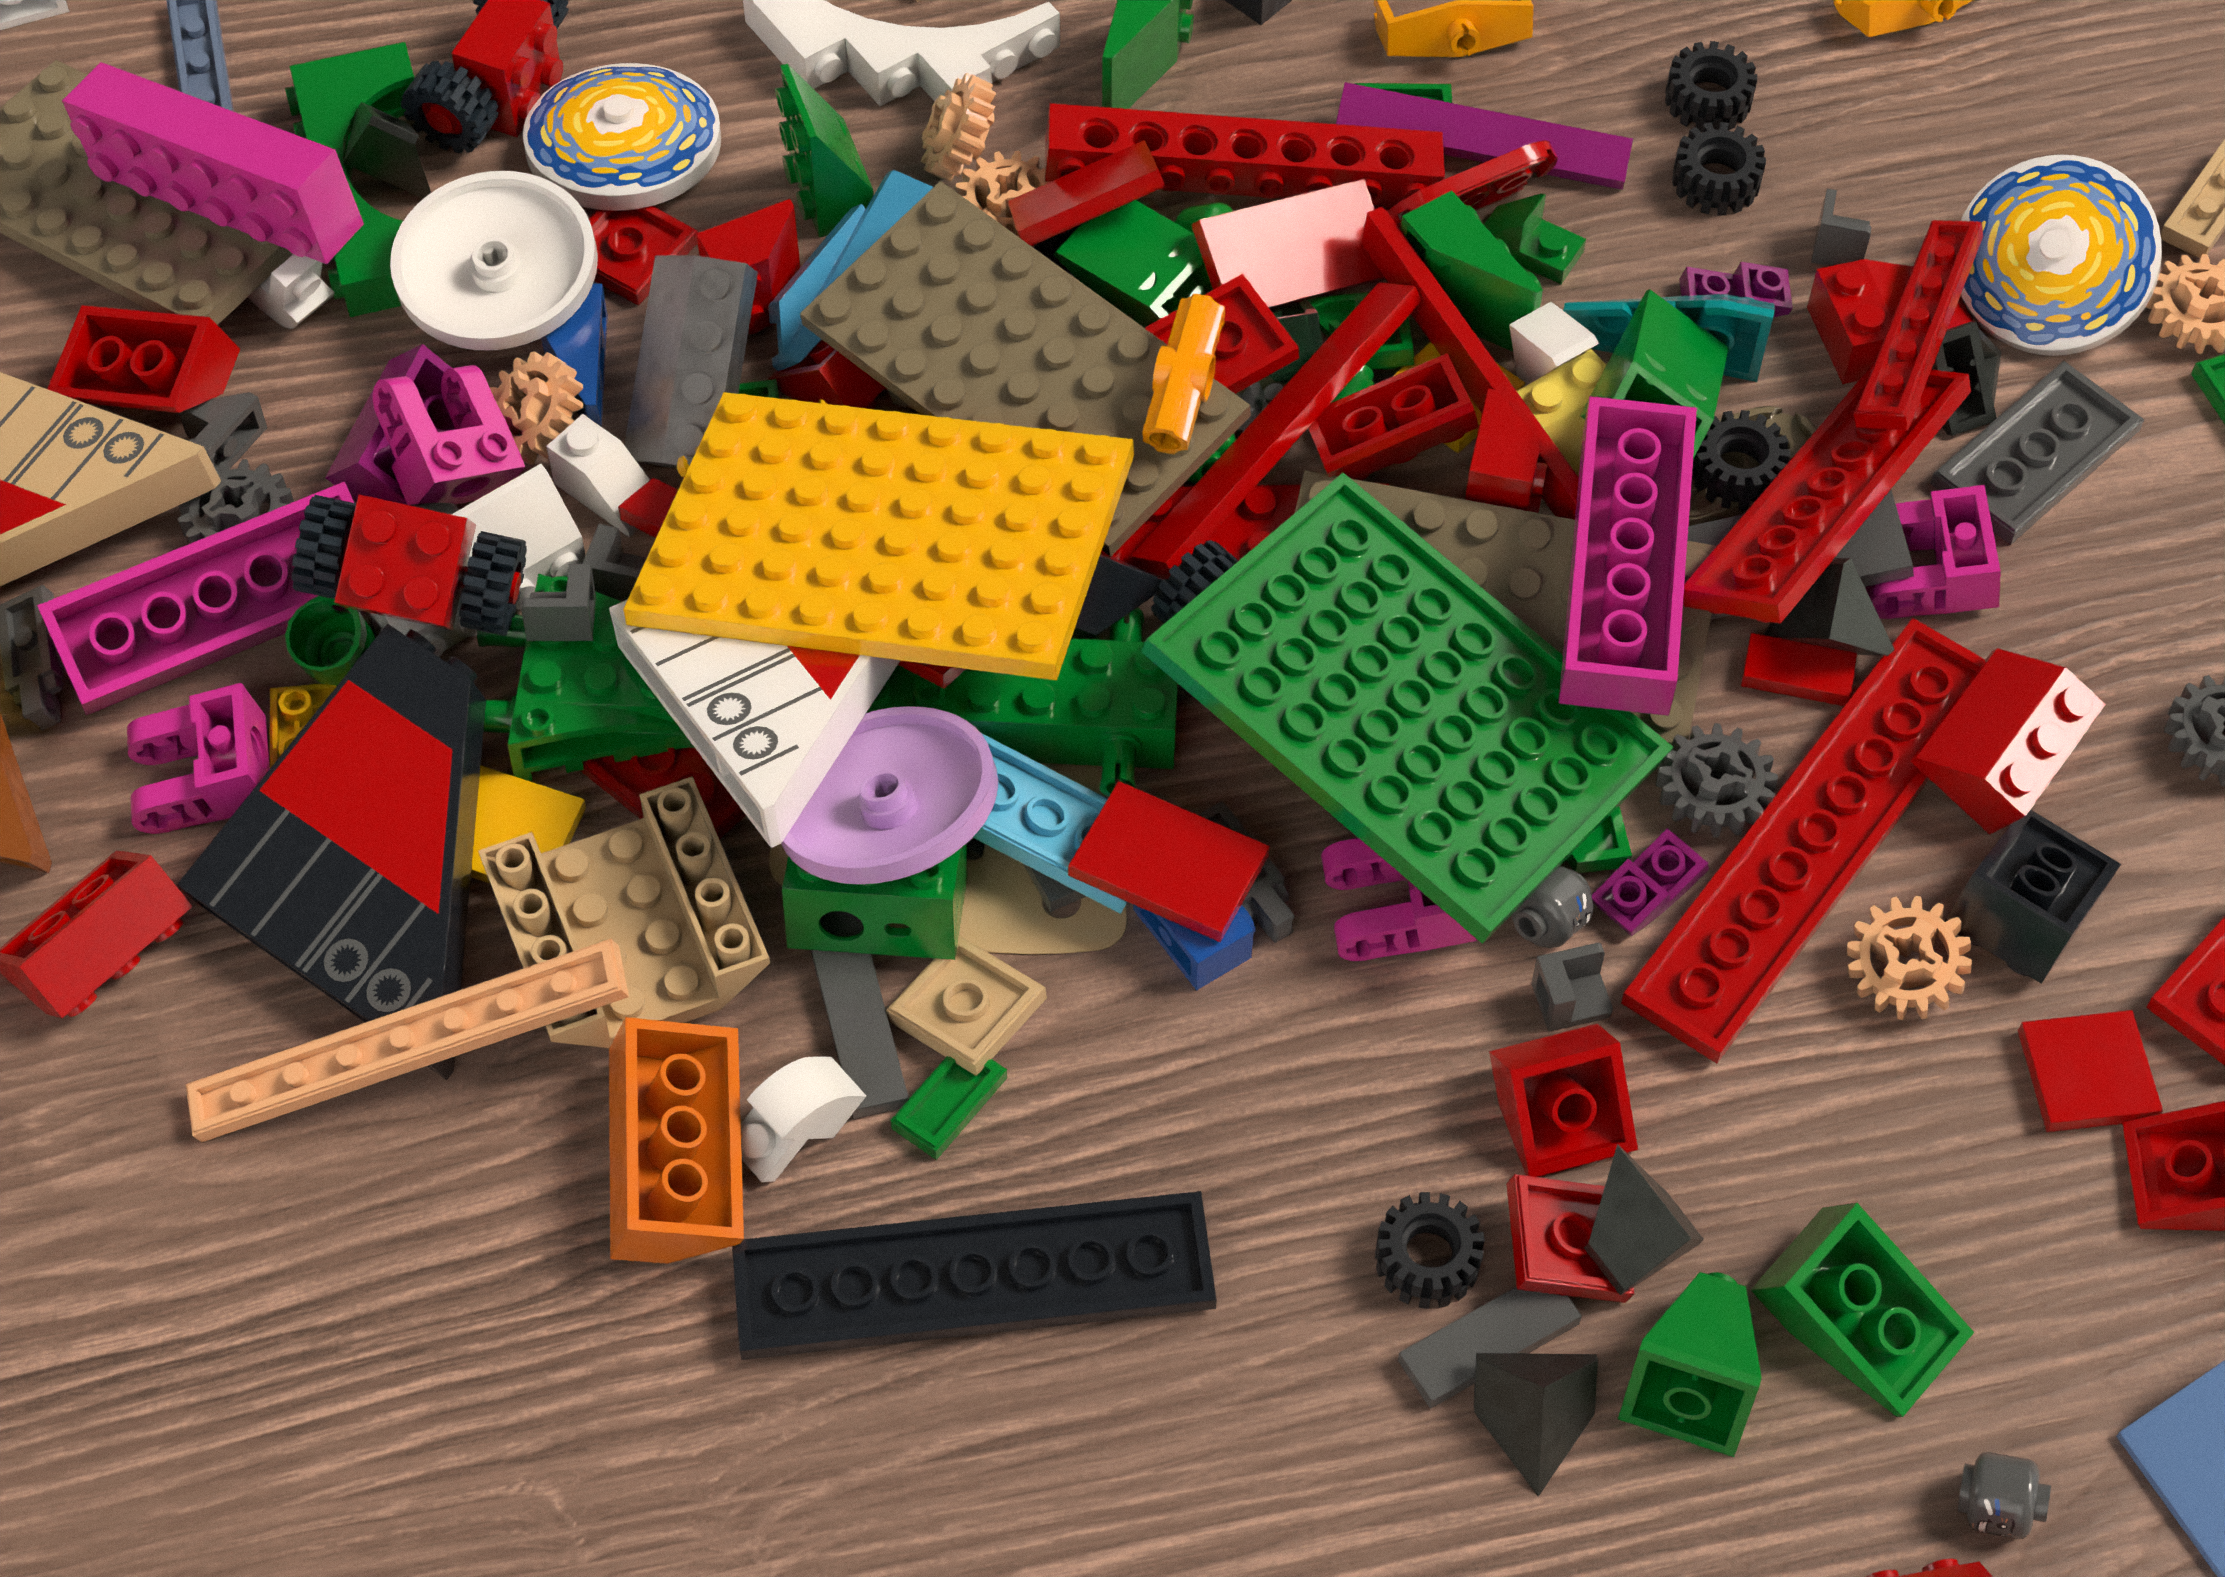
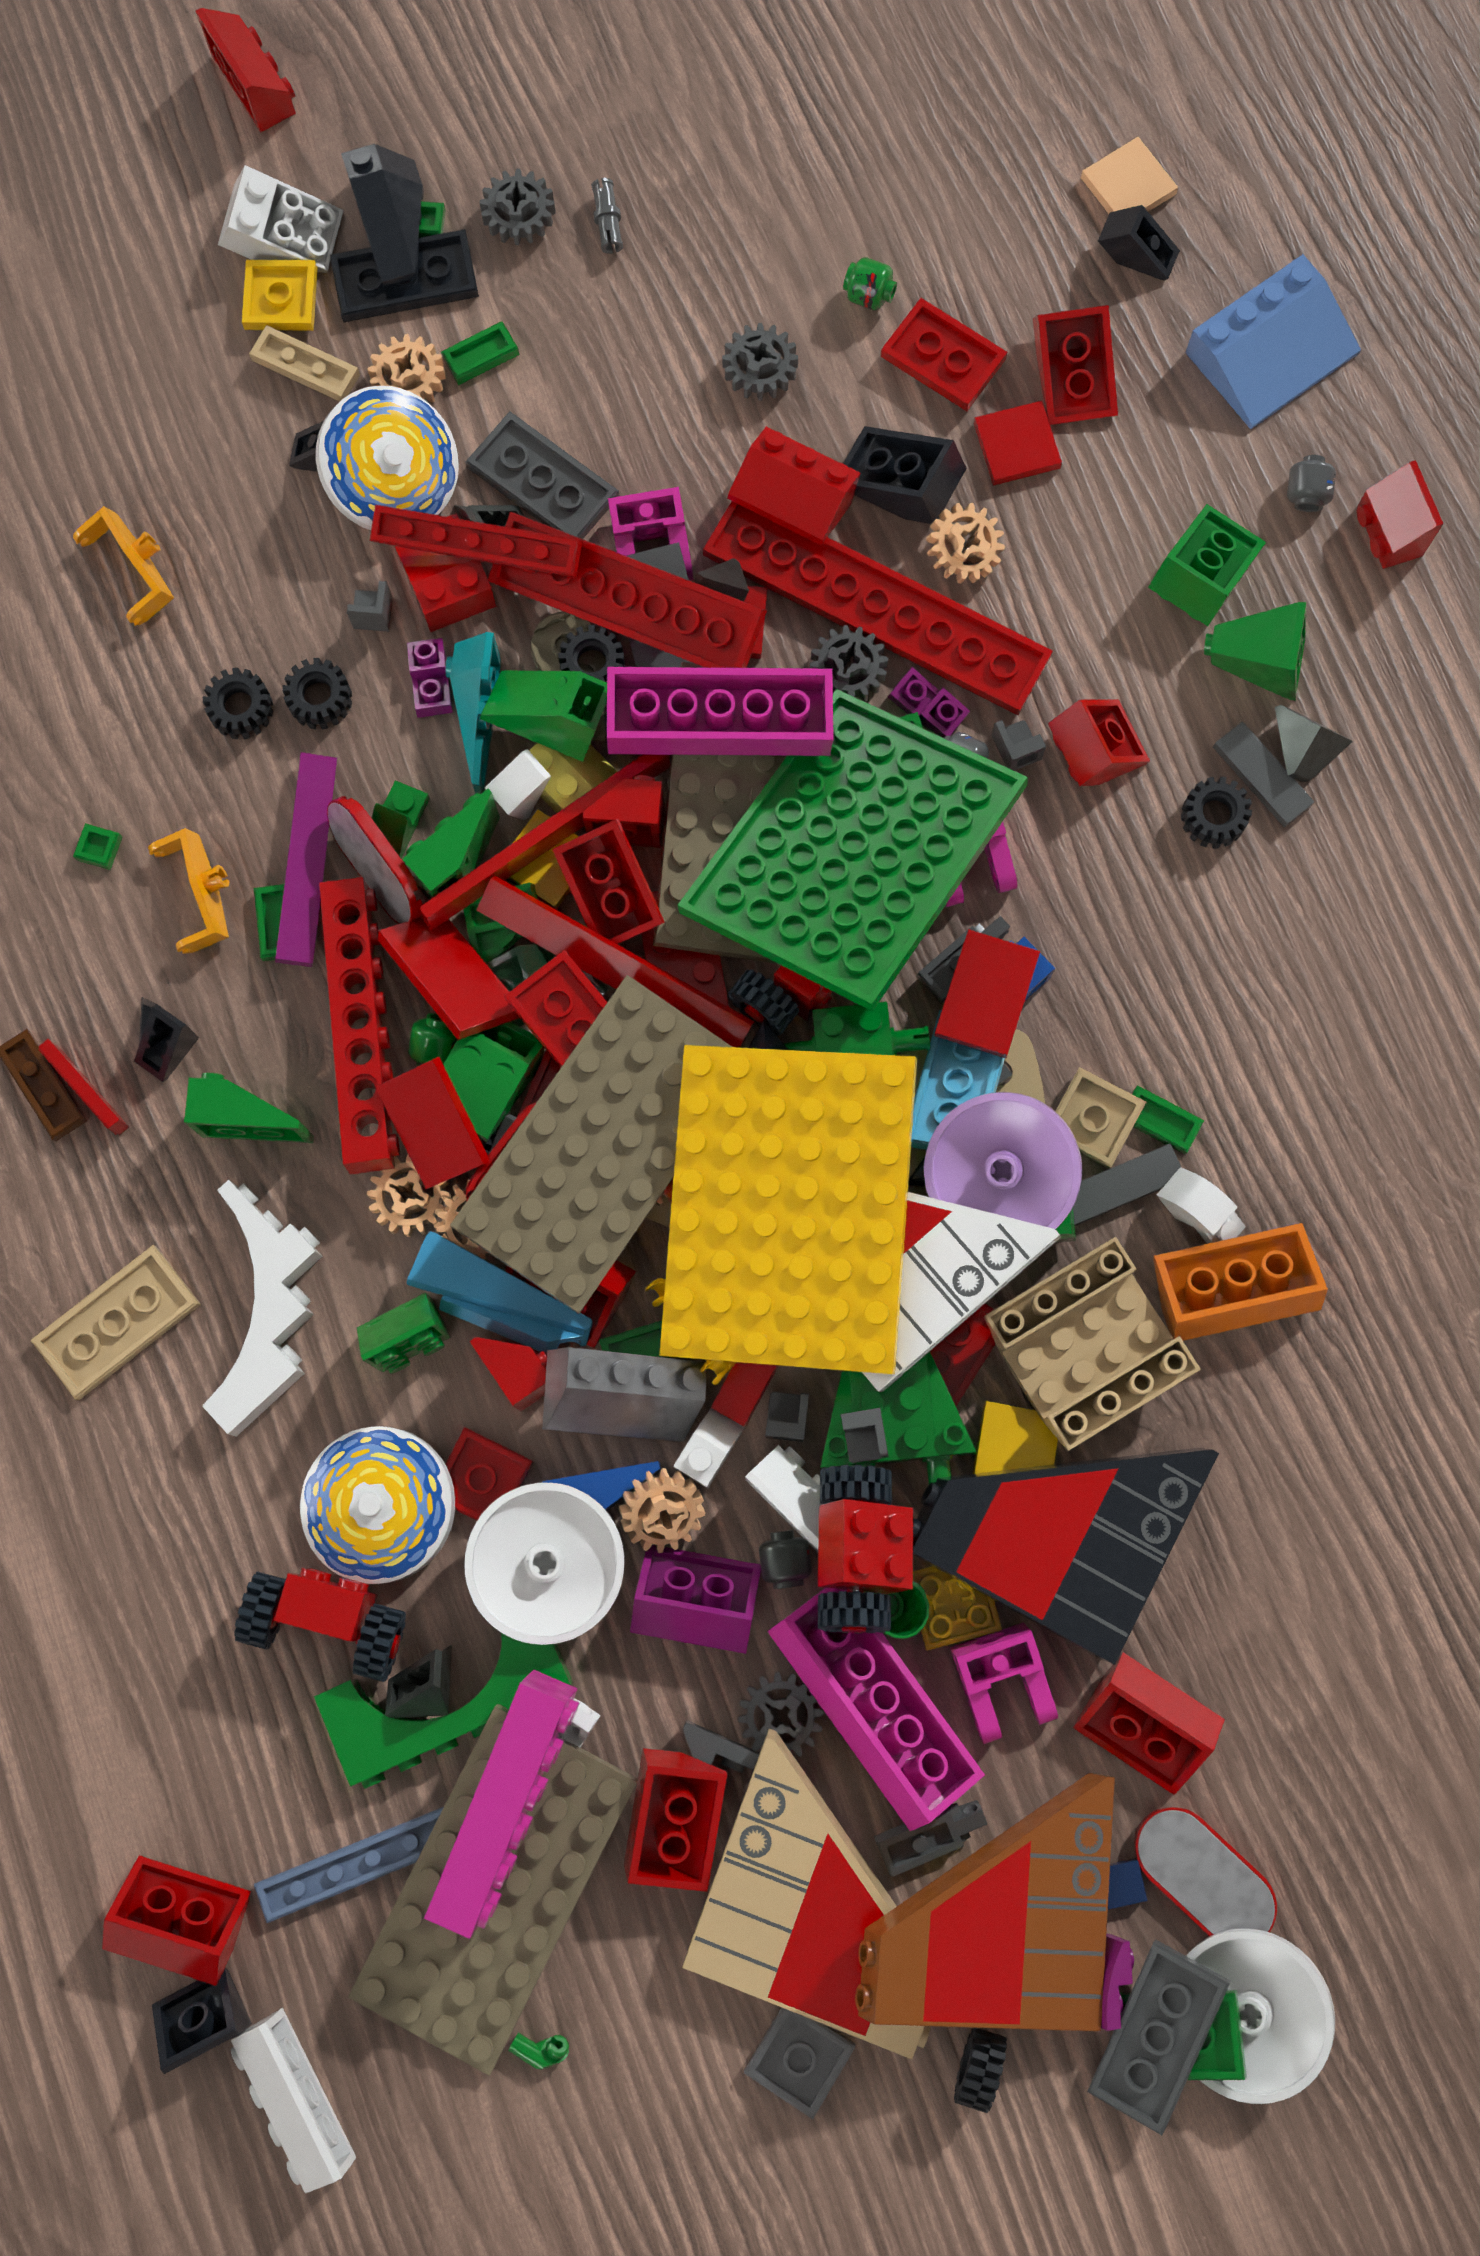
camera: 95 degrees left, 20 degrees up
light nougat tile [186,938,629,1142] -> none
dark pink brick [373,365,526,505] -> none
black plate [732,1191,1217,1360] -> none
light nougat gear [921,73,996,182] -> none
light orange piece [1142,293,1225,455] -> none
red tile [1506,1174,1634,1303] -> none
pearl dark grey slope [1584,1144,1704,1295] -> none

